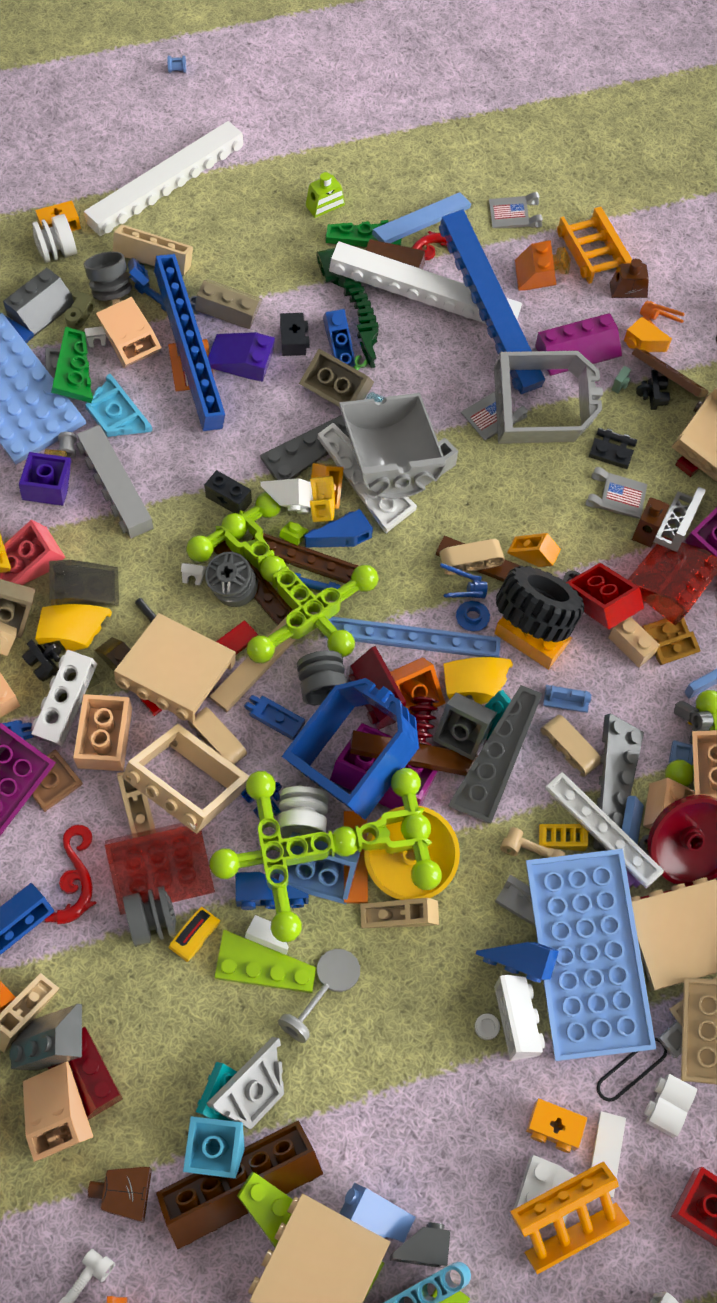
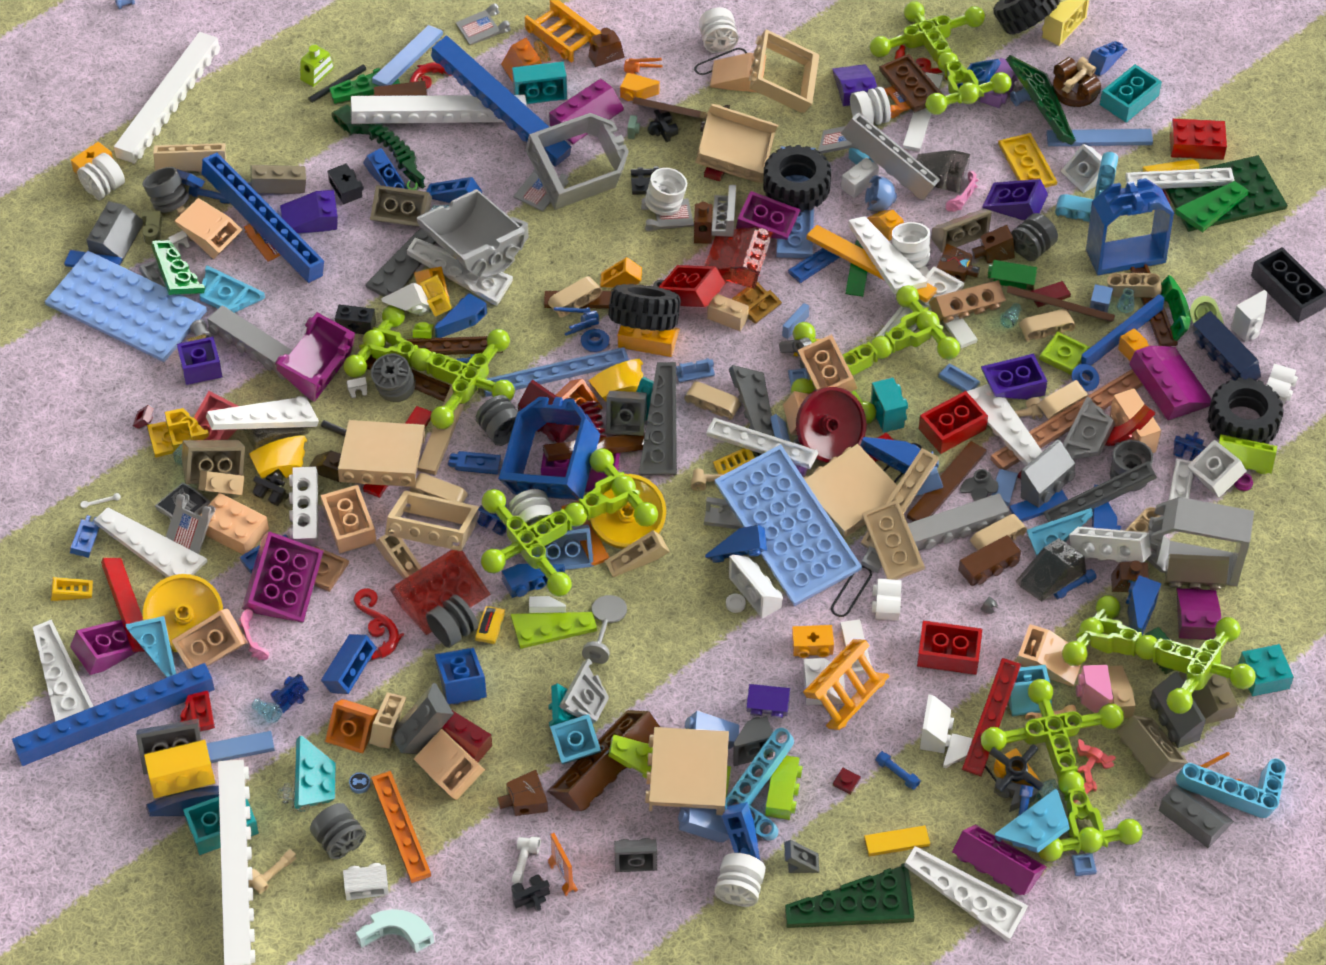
camera: 20 degrees left, 10 degrees down
none -> white wing [206,396,319,430]
none -> magenta windscreen [275,312,355,402]
none -> black bar [308,64,367,103]
none -> blue slope [426,177,483,203]
none -> blue slope [434,647,487,704]
none -> teal brick [512,61,567,104]
none -> white wheel [645,168,687,216]
none -> dark purple slope [746,684,790,719]

